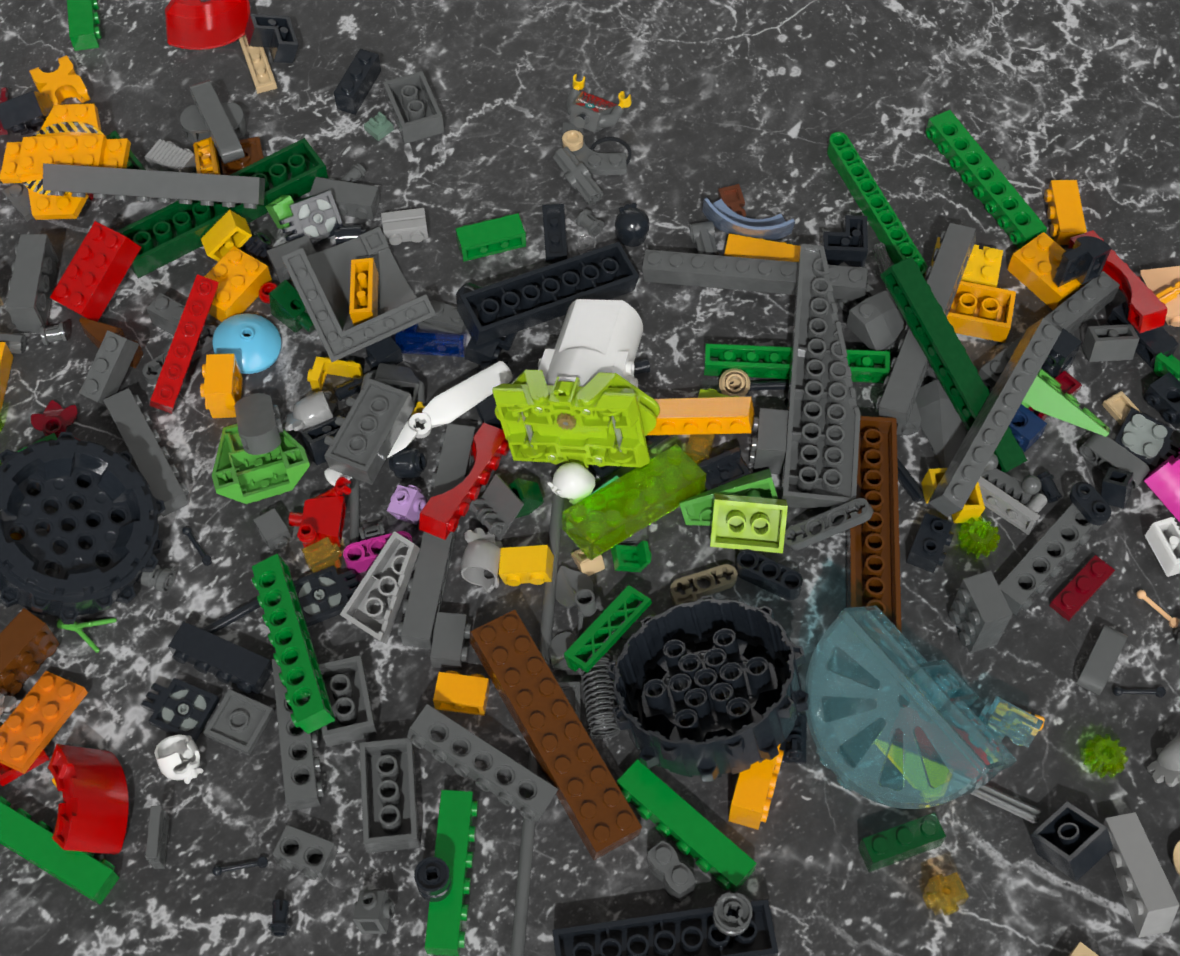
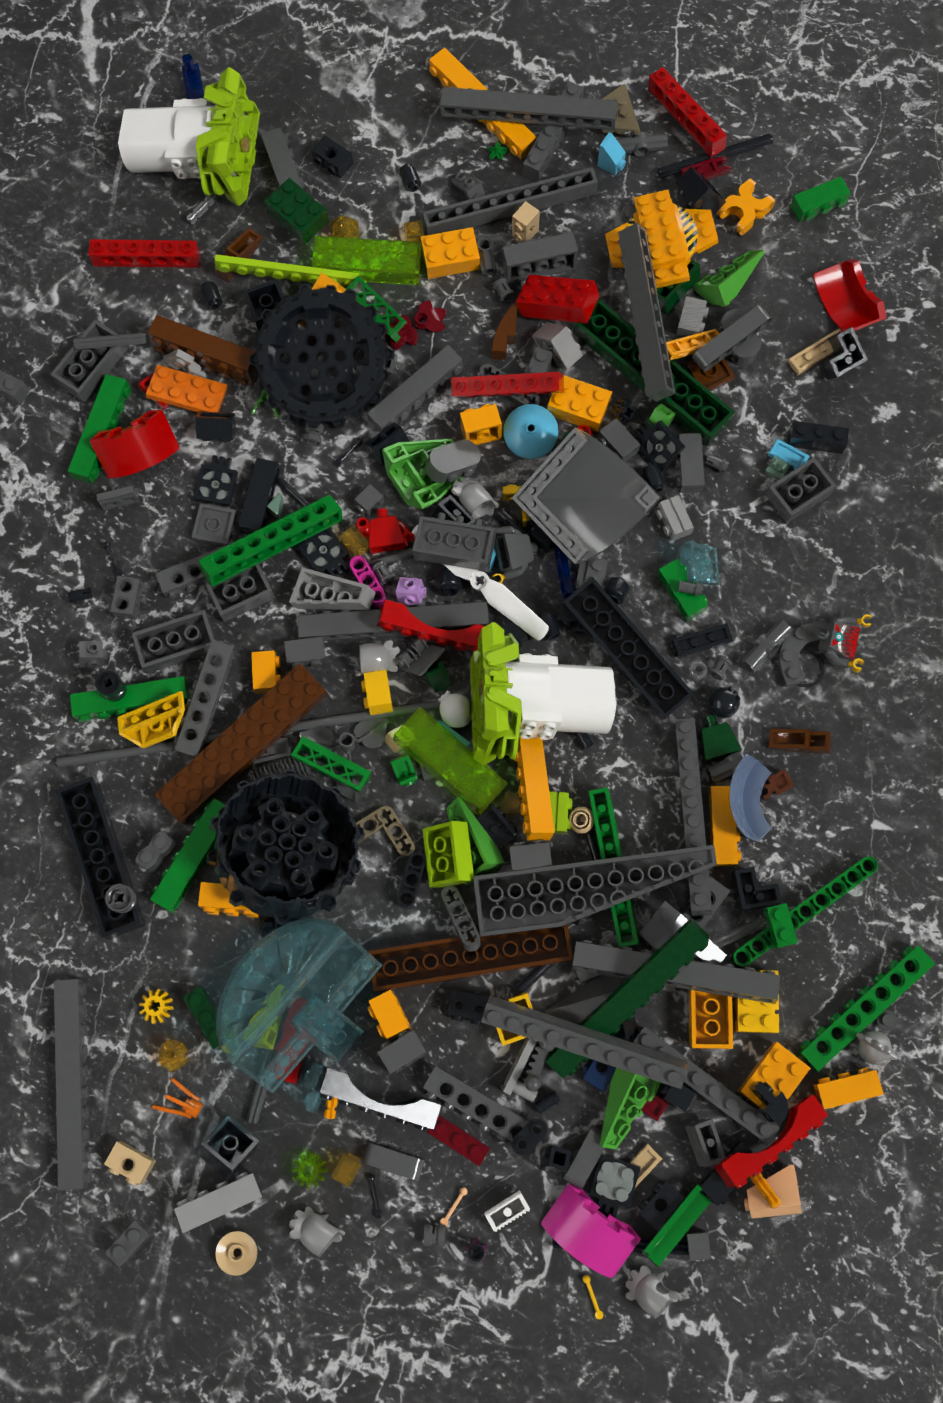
camera: 80 degrees right, 15 degrees up
dark grey brick [79,330,139,404] -> none
white helmet [154,734,203,784] -> none
yellow brick [201,210,252,262] -> none
light orange brick [349,258,379,327] -> none
tan tile [562,130,584,151] -> none
clear neon green gear [958,516,1000,559] -> none
none -> yellow wedge [117,691,185,749]
none -> yellow gear [139,989,174,1024]
none -> orange plant [152,1078,203,1119]
none -> black piece [195,411,236,442]
none -> sand green slope [267,493,284,520]
none -> arch [315,1066,441,1131]
none -> clear yellow brick [331,1152,362,1187]
none -> black brick [365,422,410,466]
none -> light orange brick [367,990,412,1040]
none -> light grey brick [532,322,583,369]
none -> dark grey pin [678,580,703,597]
none -> clear light blue plate [679,541,720,586]
none -> bright green wedge [692,250,764,307]
none -> dark green torso [699,715,742,763]
none -> green brick [763,903,798,950]
none -> medium azure tile [768,438,810,470]
none -> reddish brown slope [769,729,832,754]
none -> light grey piece [856,1031,898,1066]

